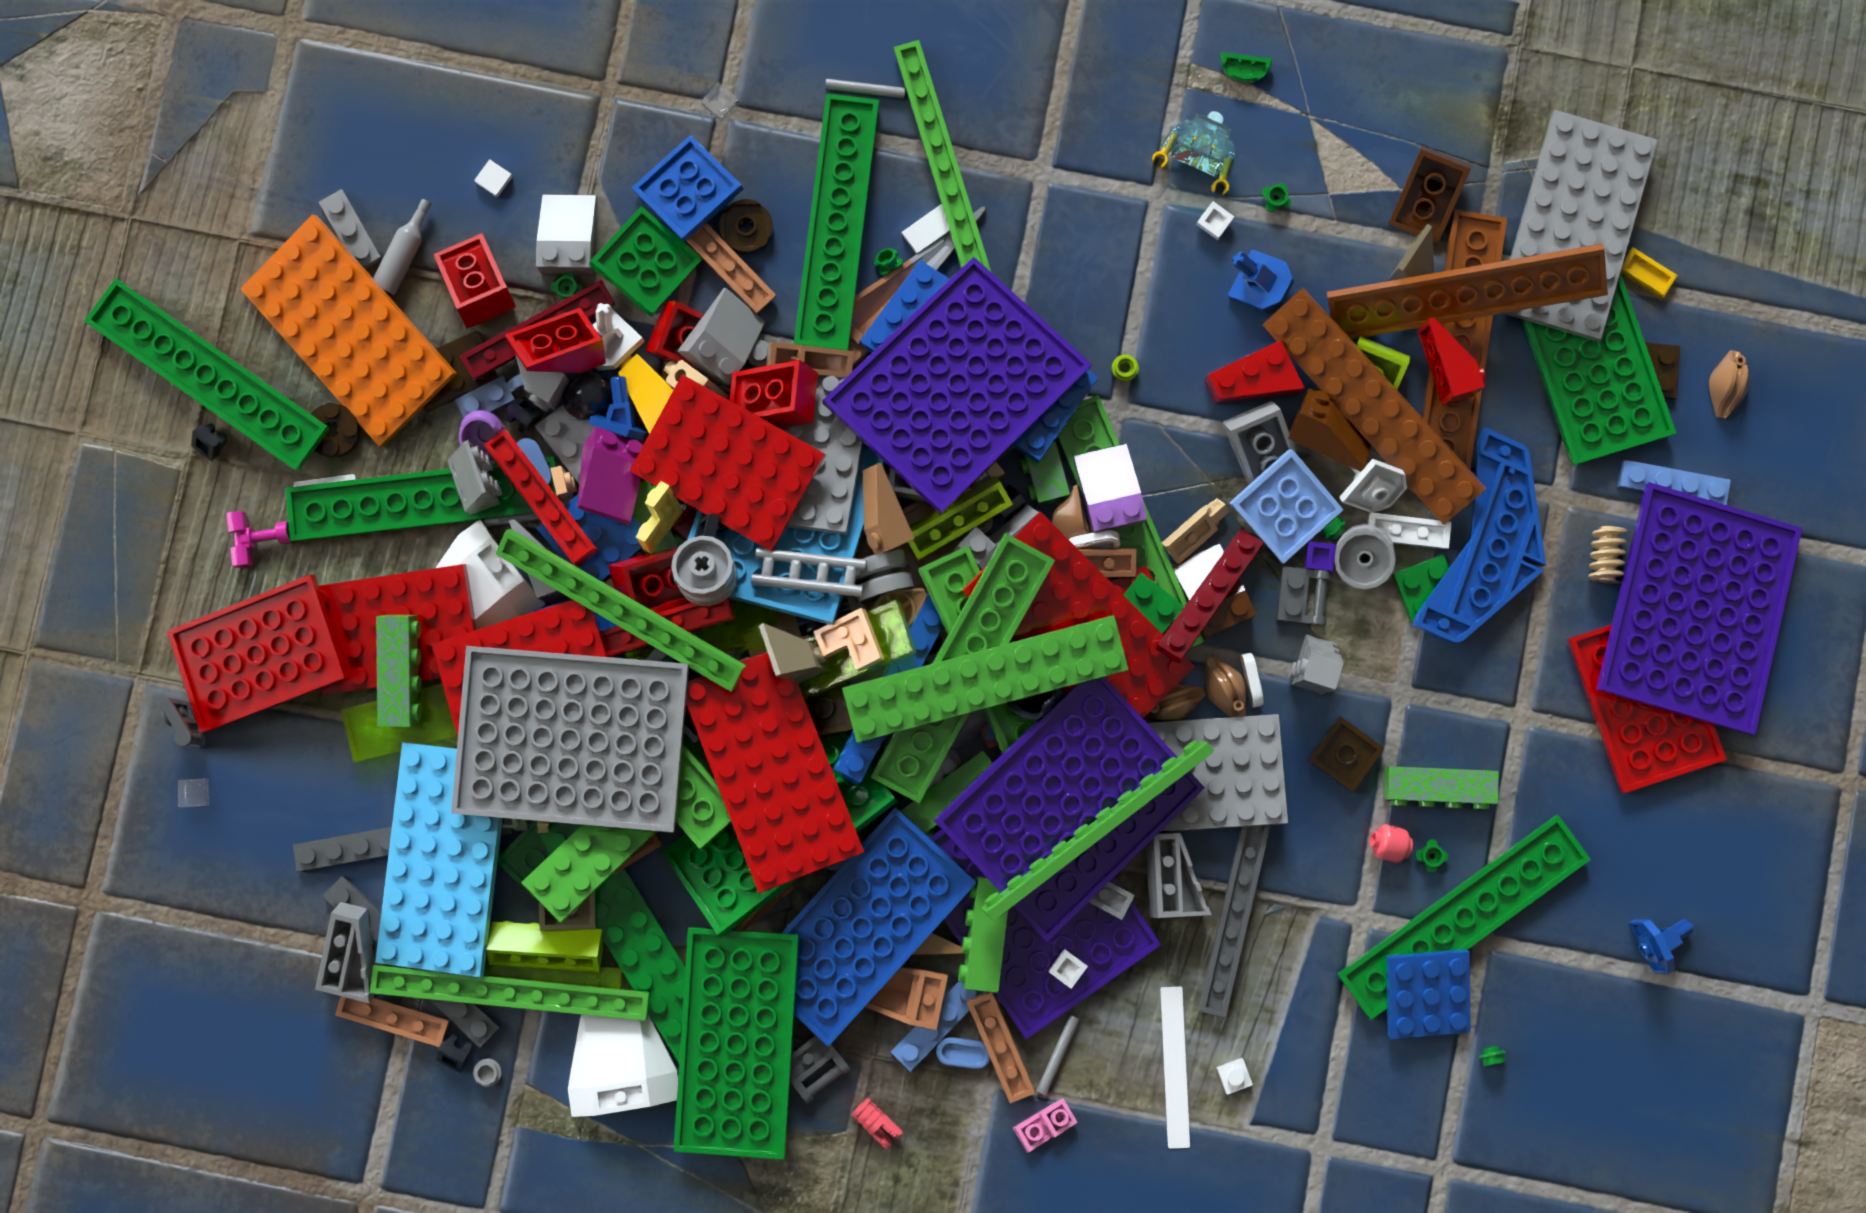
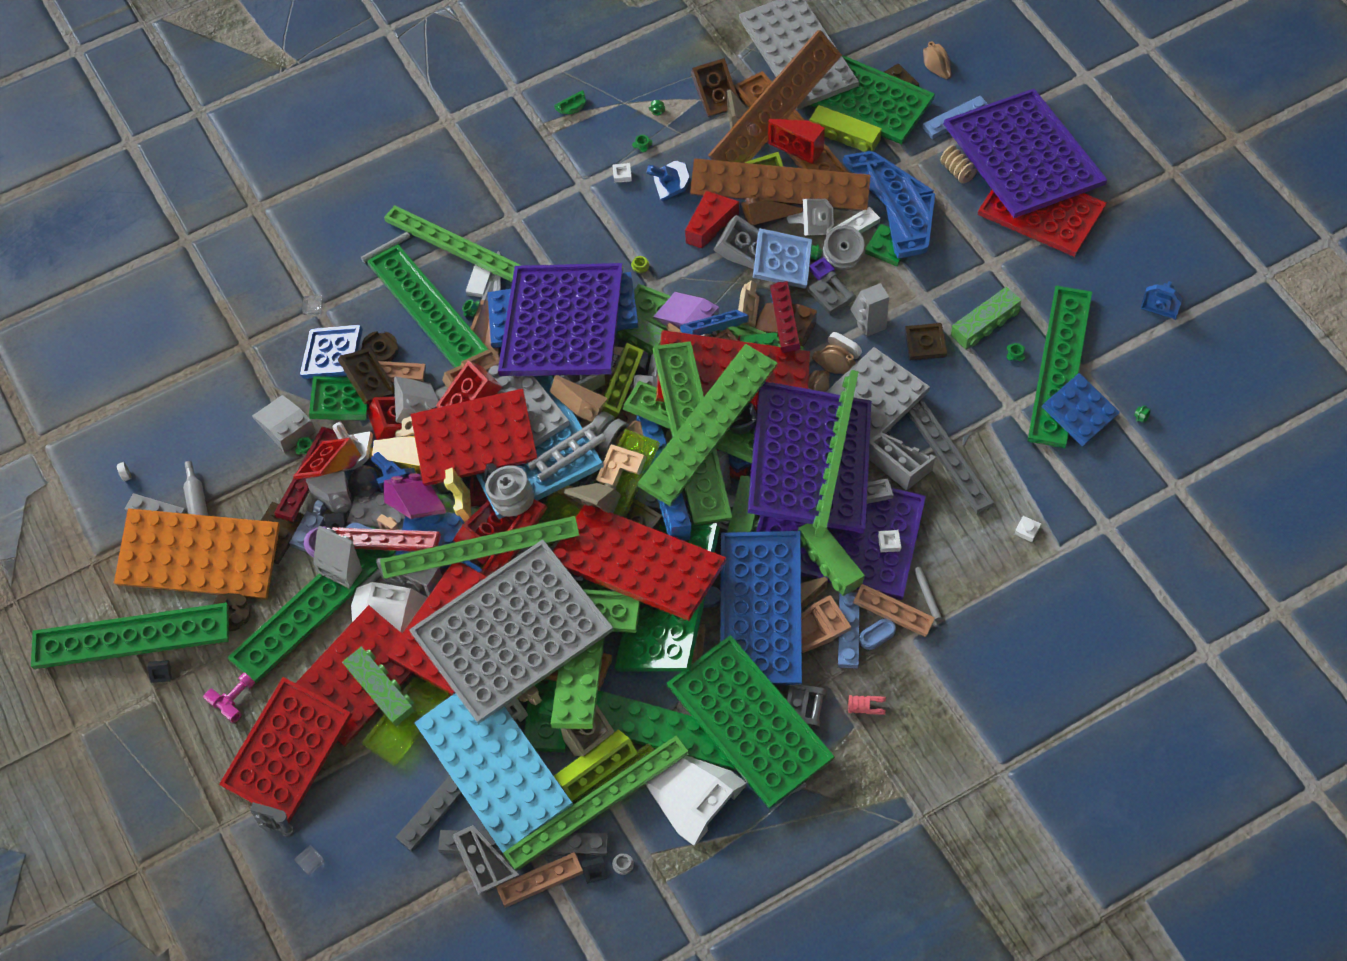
camera: 35 degrees left, 25 degrees down
red slope [433,233,516,329] -> none
white tile [474,159,513,198] -> none
bright pink slope [1013,1098,1078,1152] -> none
clear light blue torso [1152,112,1237,195] -> none
white sticker [1160,986,1190,1149] -> none
coral head [1369,824,1413,863] -> none
yellow tile [1620,247,1678,299] -> none
none -> white tile [117,462,131,482]
none -> dark brown plate [337,348,395,404]
none -> green plate [649,100,665,116]
none -> blue plate [680,310,749,335]
none -> lime brick [809,105,882,152]

